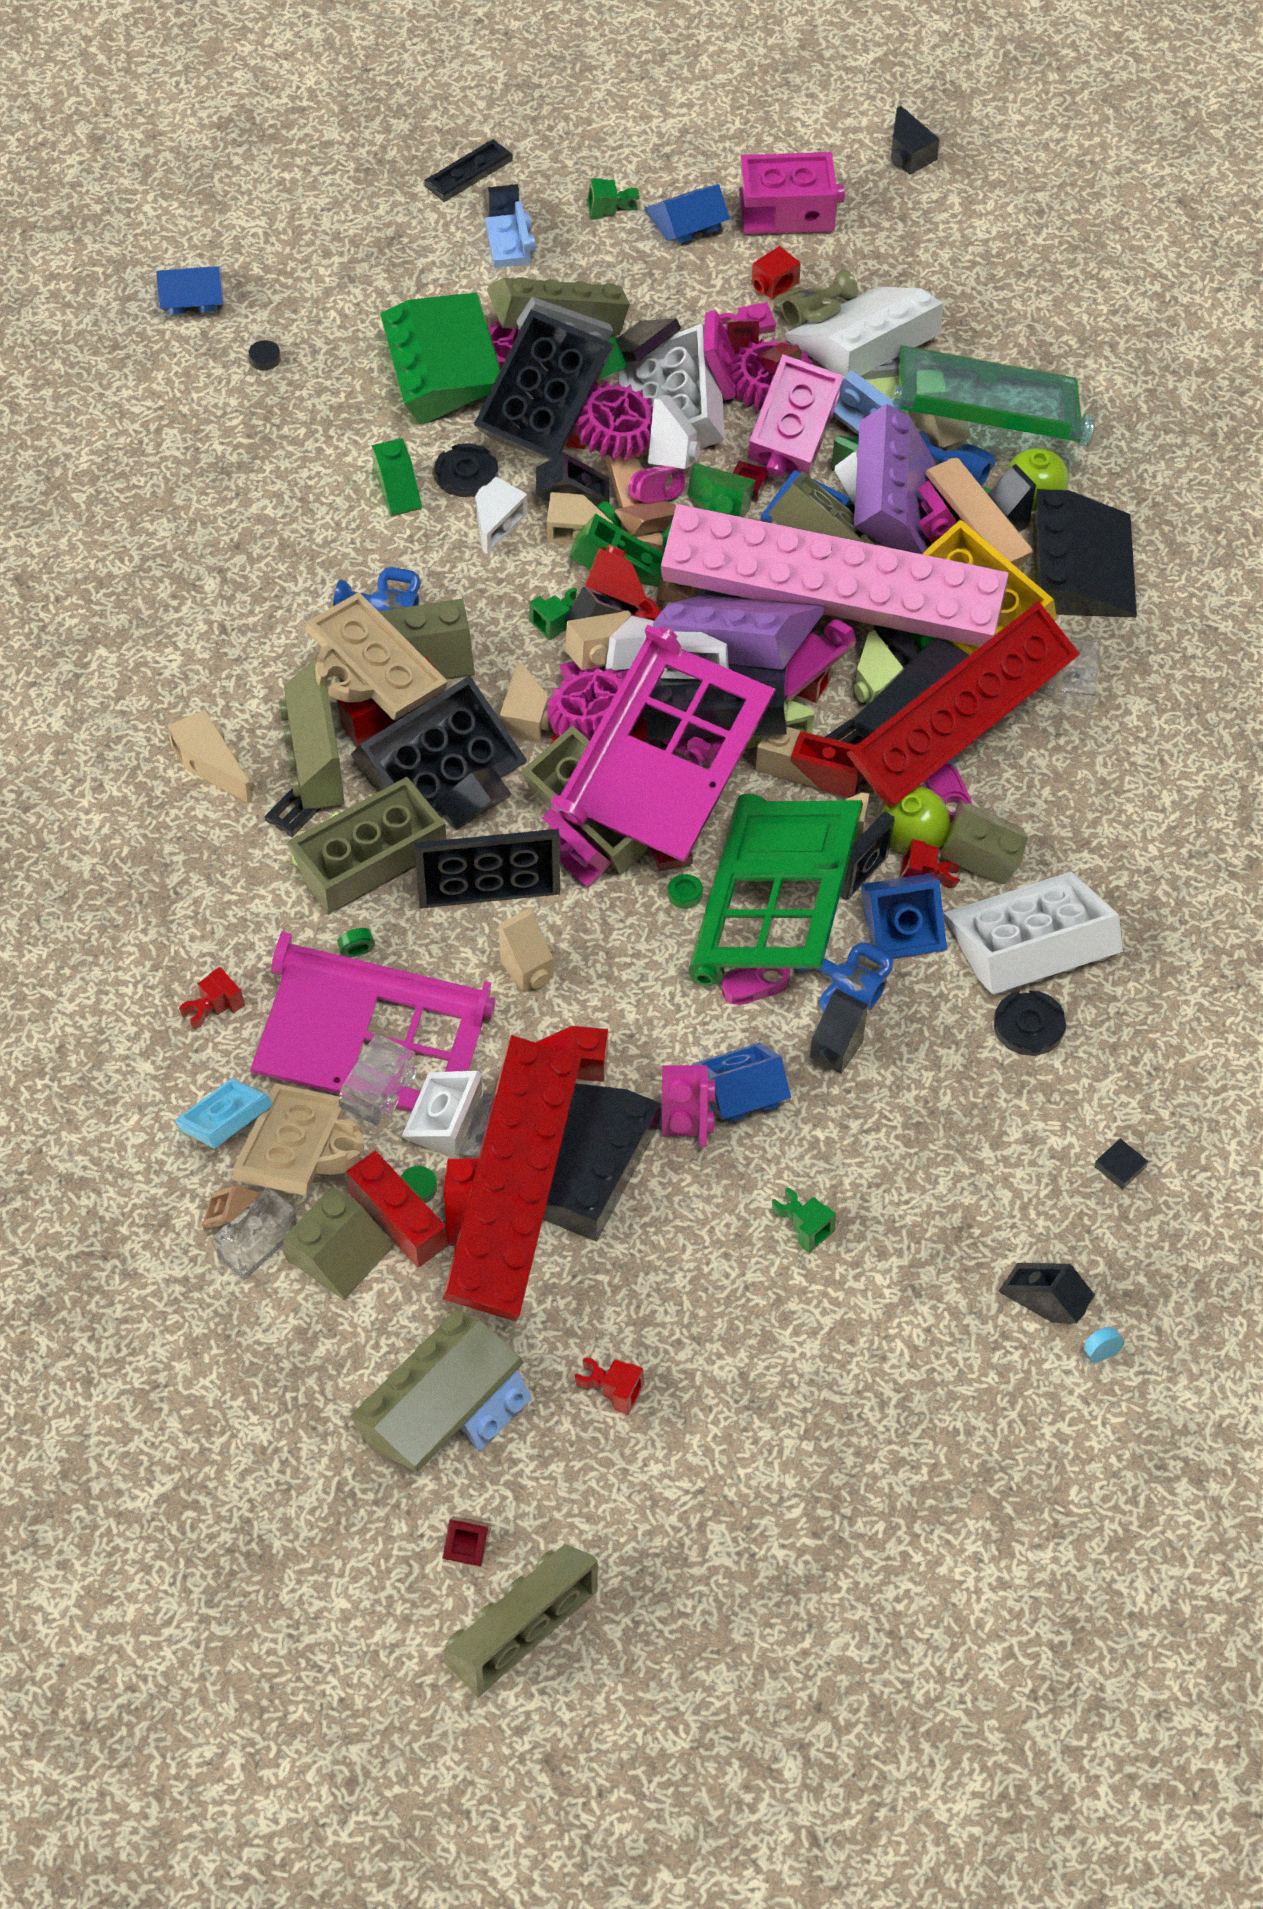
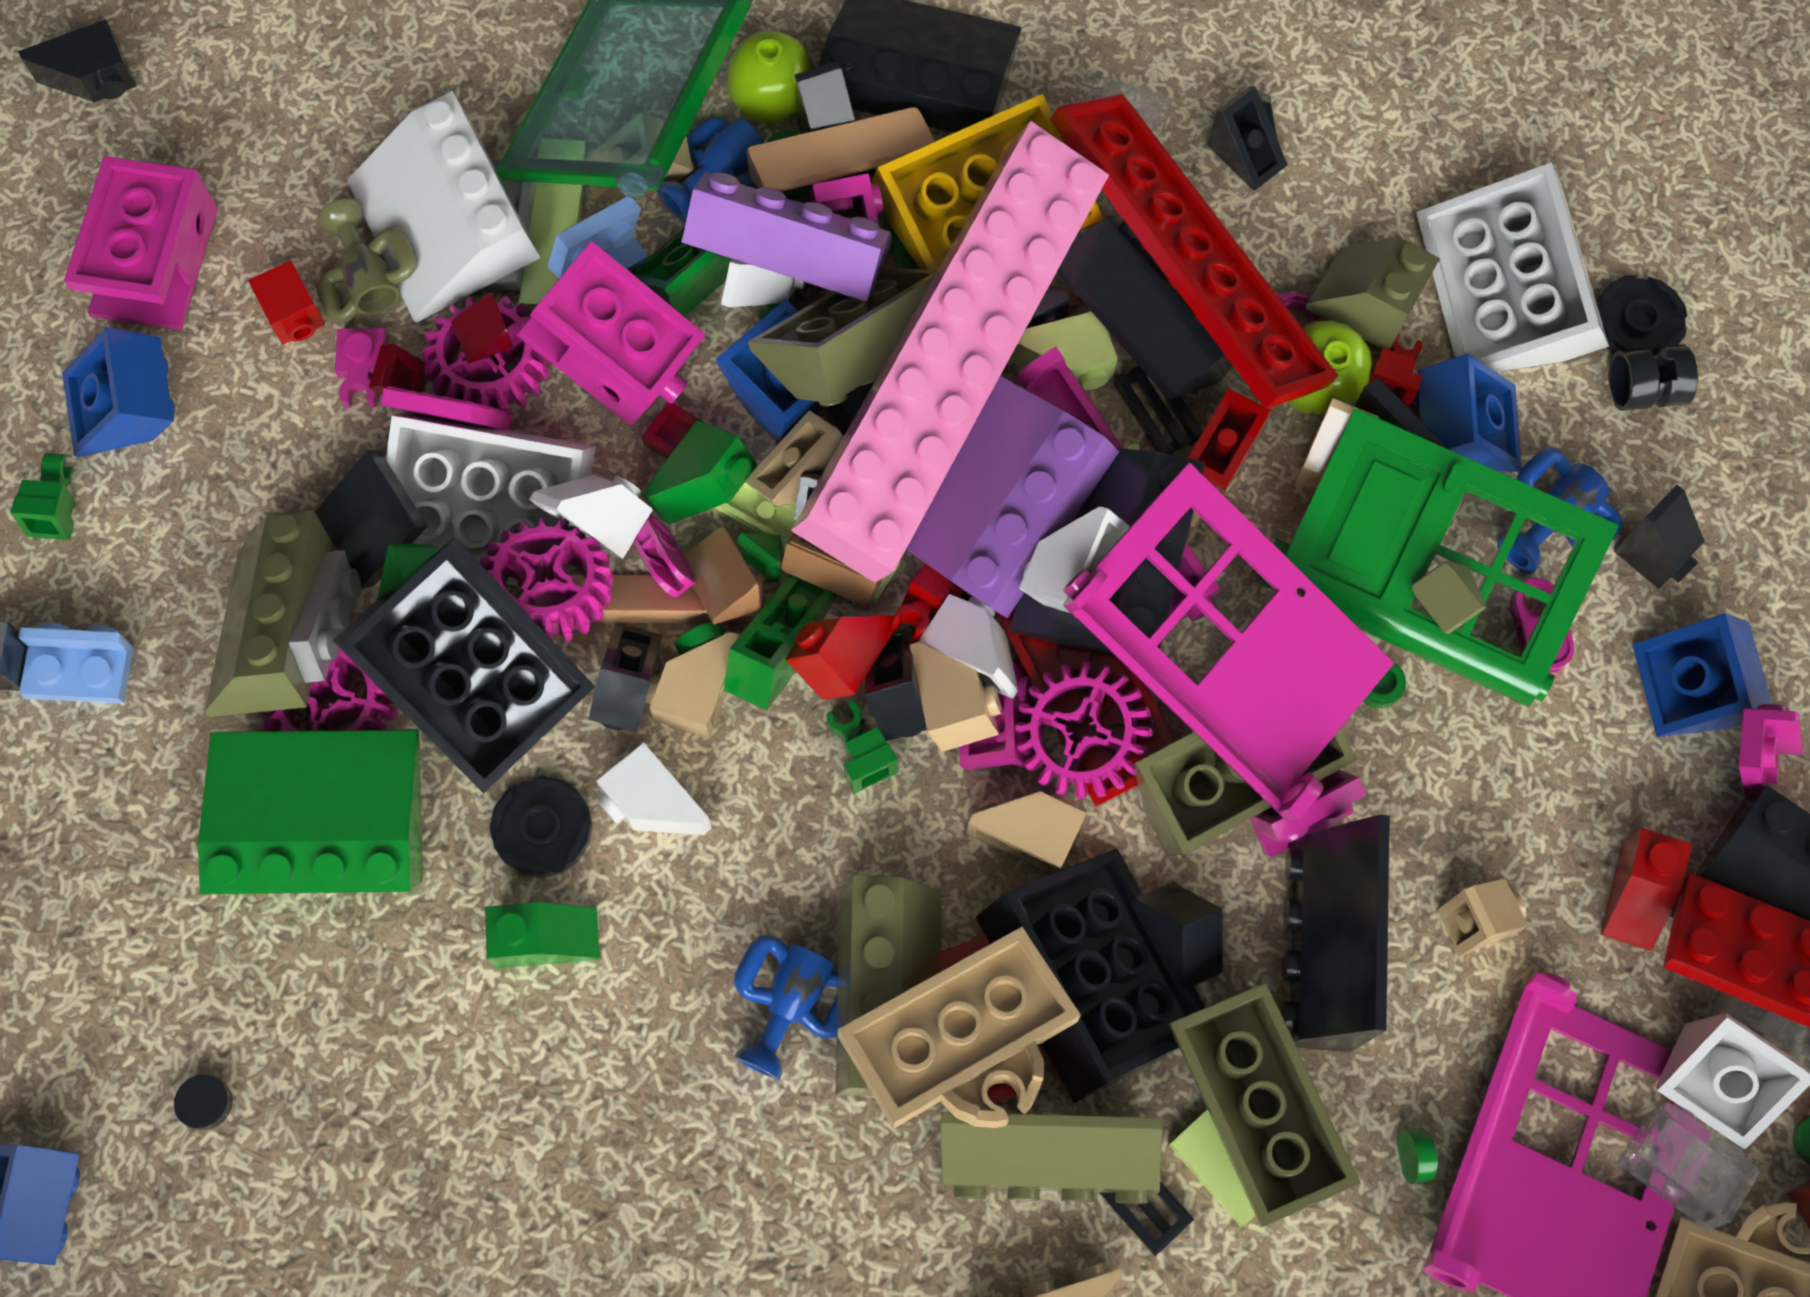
camera: 80 degrees left, 15 degrees up
none -> black slope [1207,86,1288,190]
none -> olive slope [1411,561,1487,634]
none -> black wheel [1608,344,1698,411]

